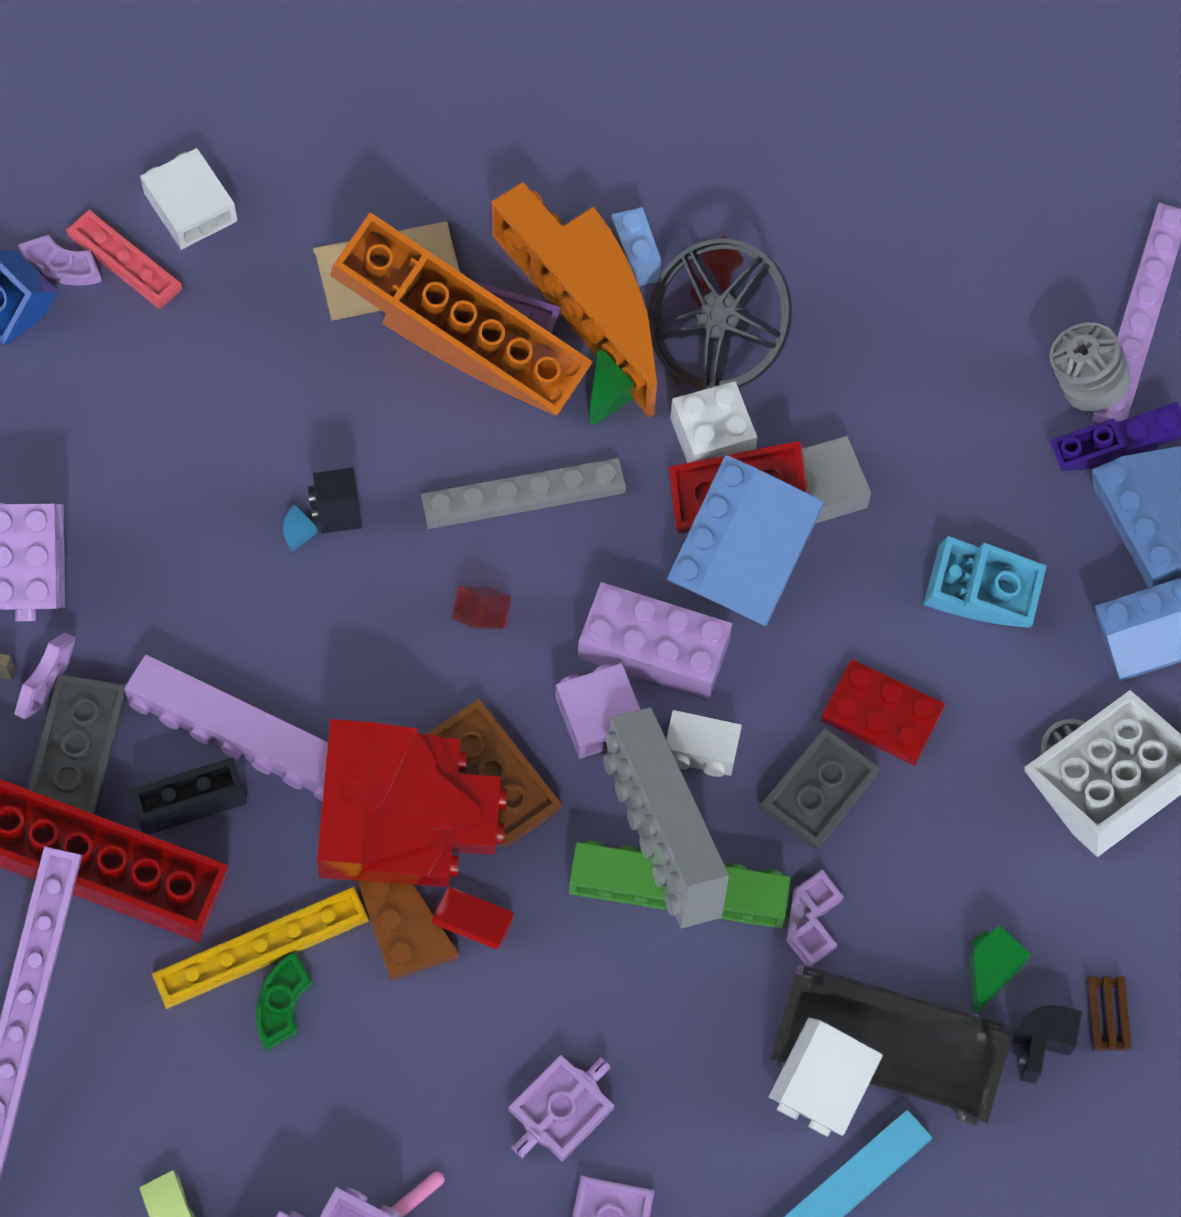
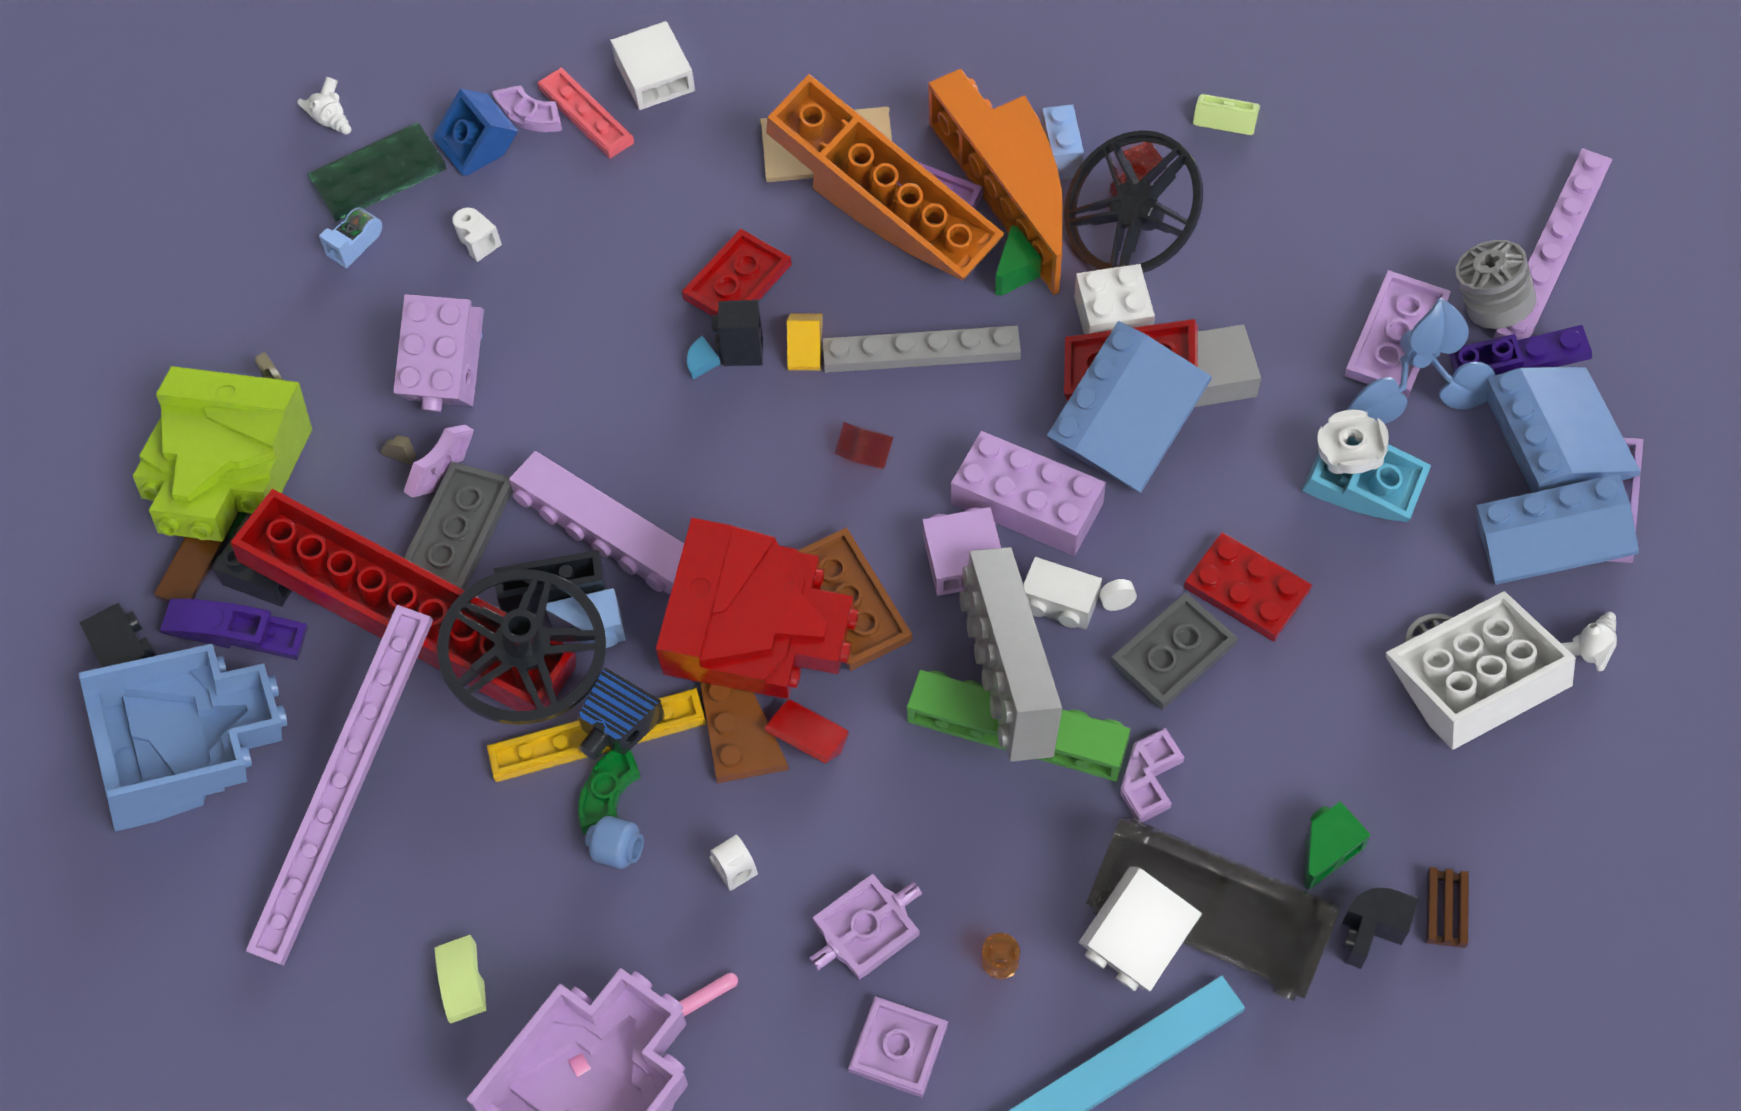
camera: 15 degrees right, 5 degrees down
none -> black wheel [437,569,606,725]
none -> white leg [453,208,502,262]
none -> light blue slope [546,588,626,648]
none -> black torso [578,667,665,760]
none -> medium blue head [585,816,644,869]
none -> red plate [682,229,792,316]
none -> white leg [709,834,758,891]
none -> yellow slope [787,313,823,370]
none -> clear orange wheel [981,932,1020,979]
none -> white tile [1099,579,1137,611]
none -> yellowish green slope [1193,94,1260,135]
none -> white plate [1318,410,1389,474]
none -> lavender plate [1344,270,1451,398]
none -> medium blue plant [1347,298,1496,424]

